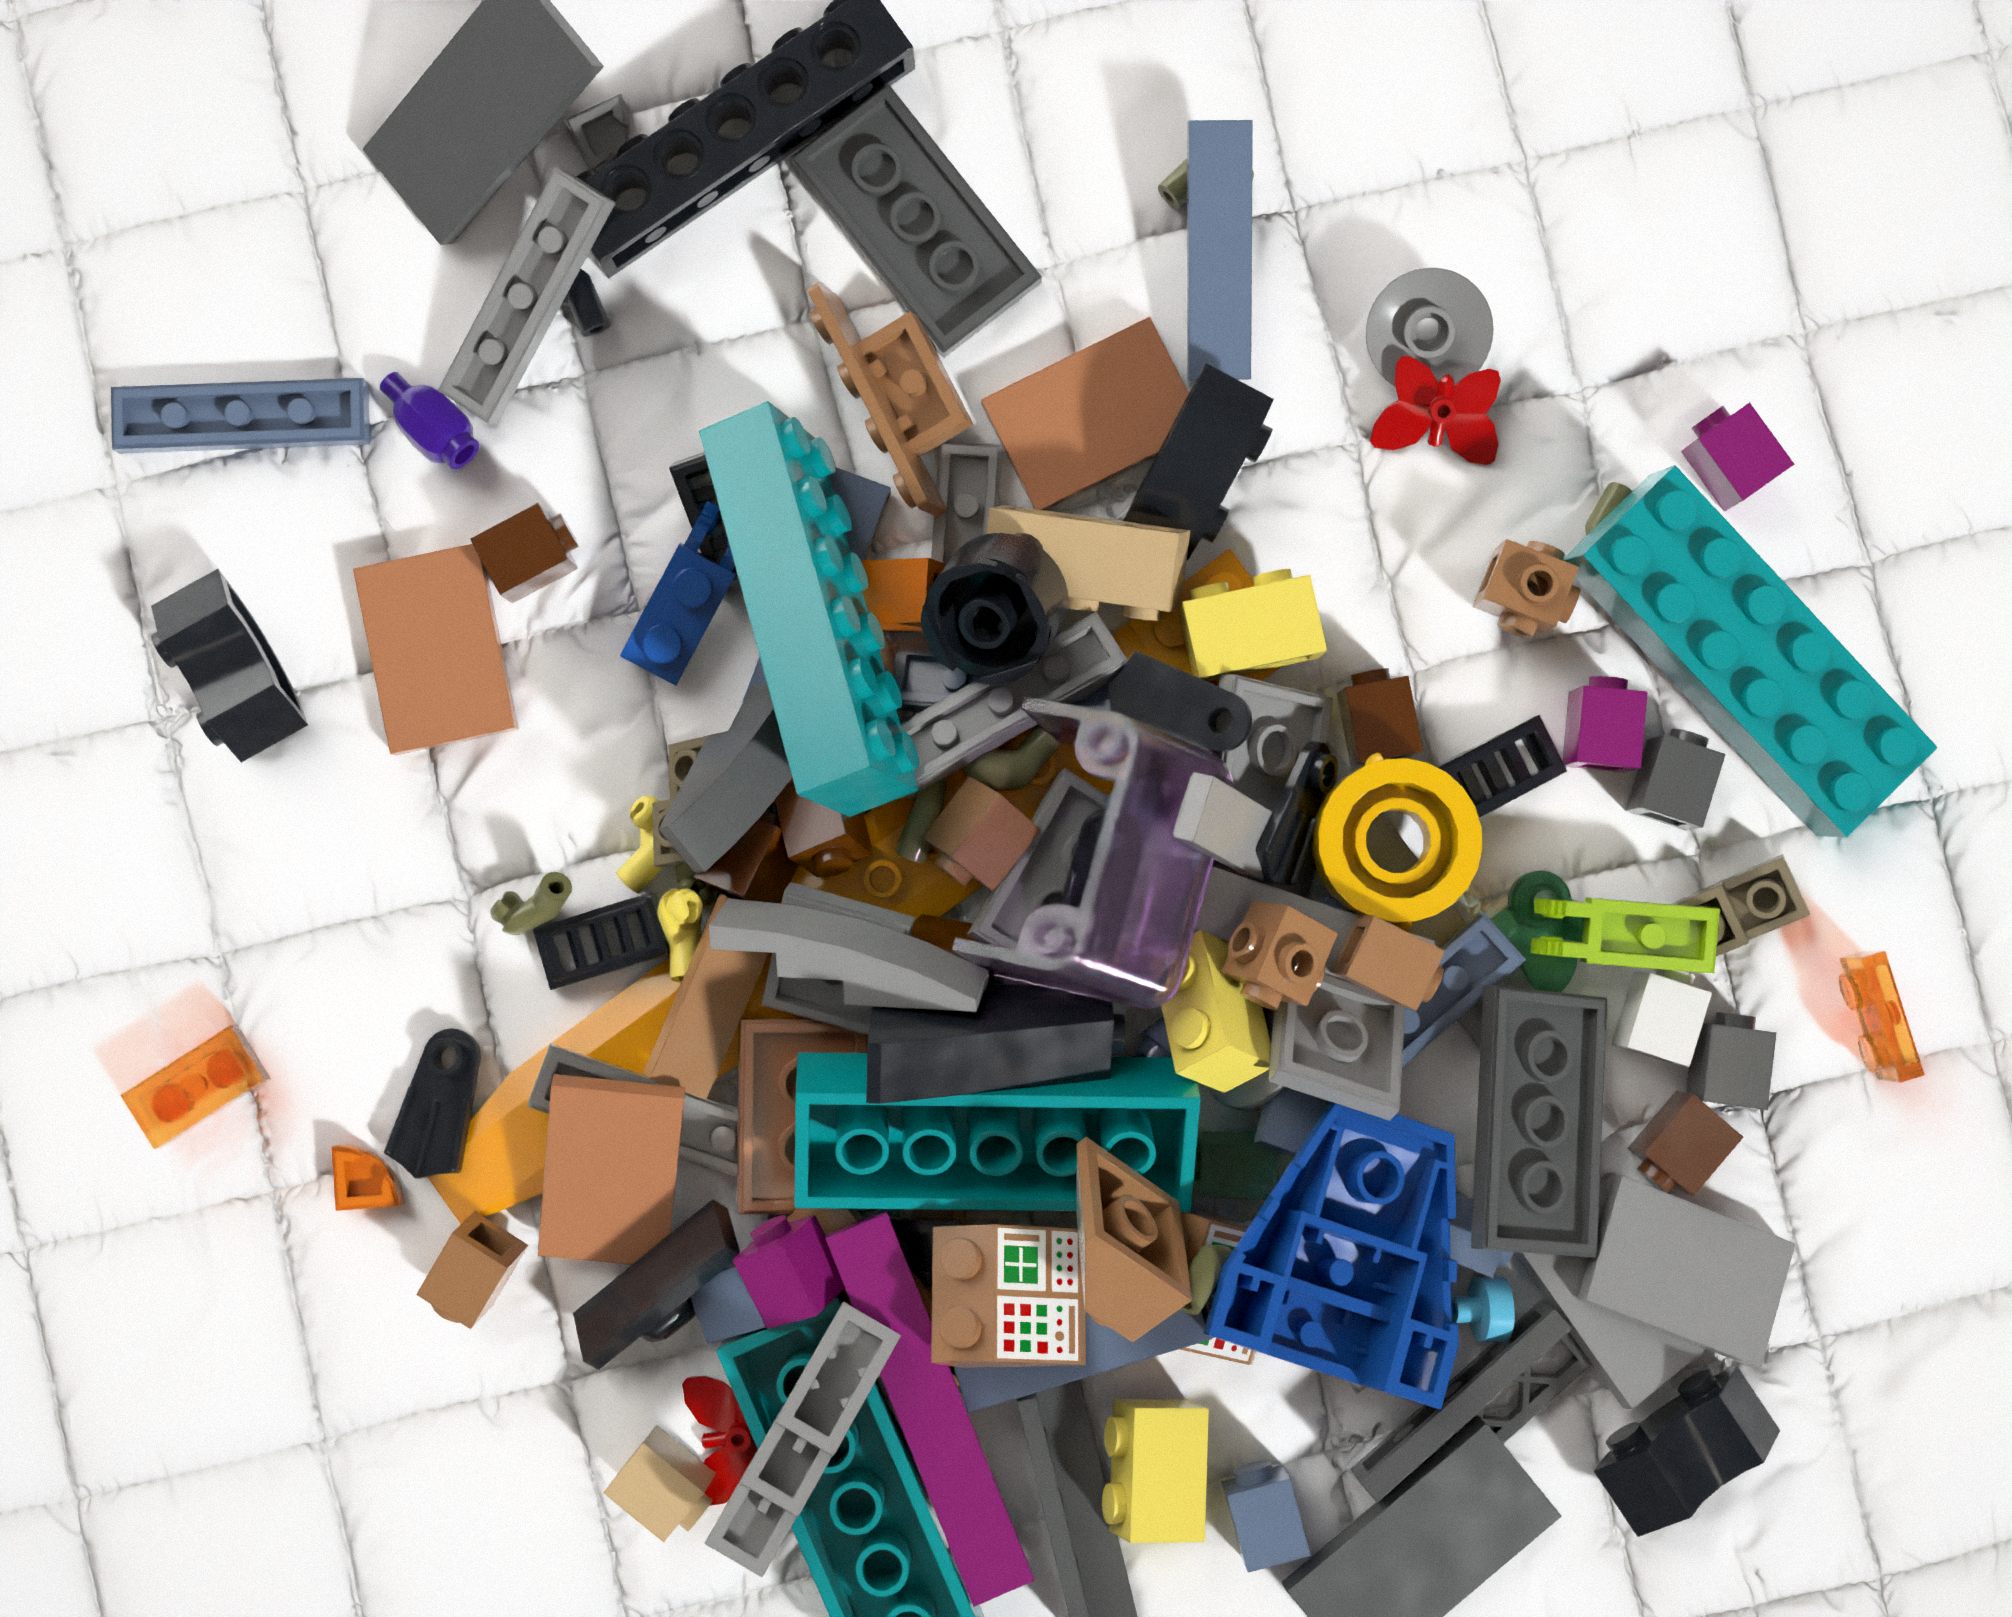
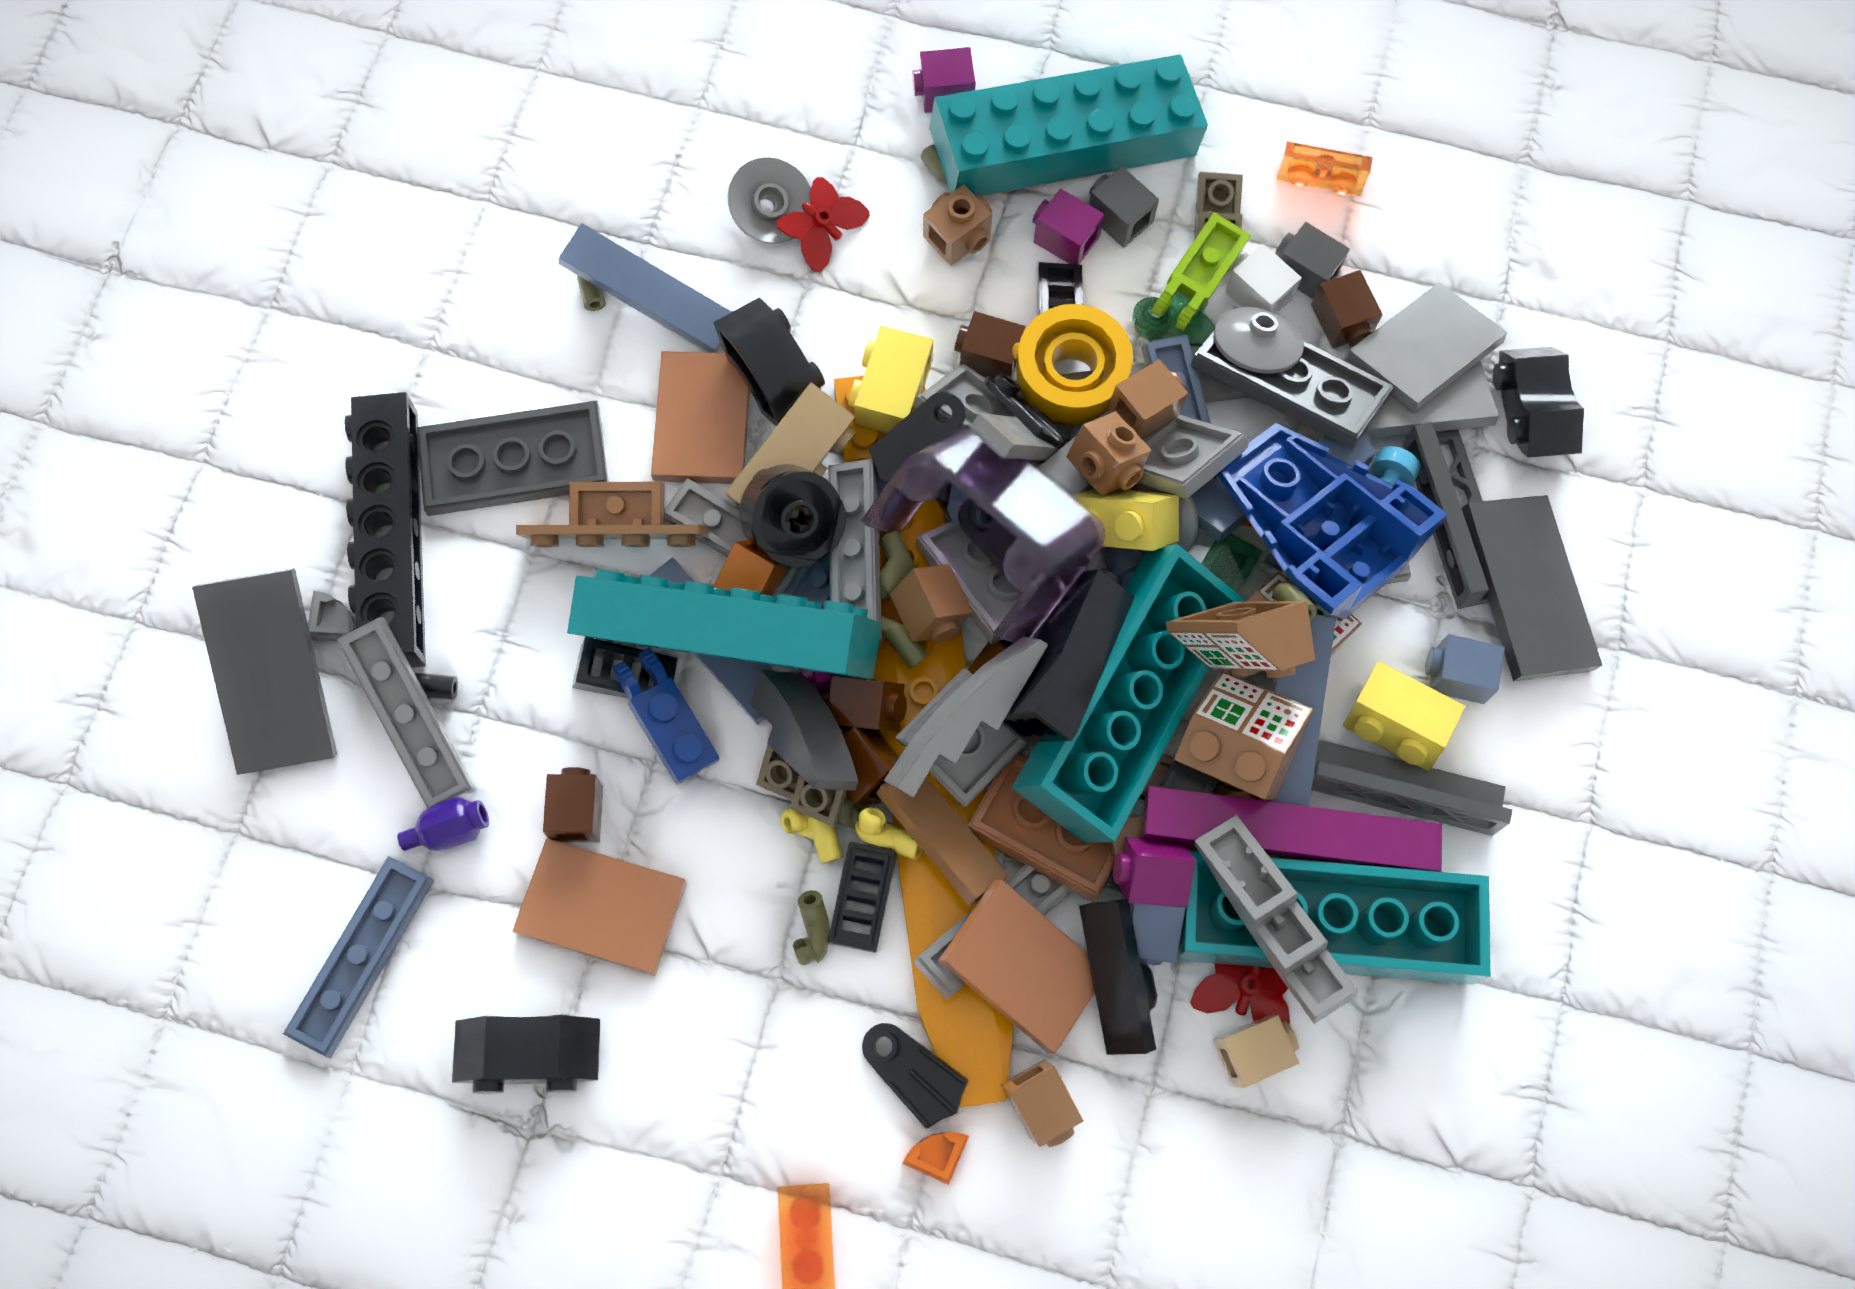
camera: 60 degrees left, 15 degrees down
none -> light grey dish [1214,307,1304,374]

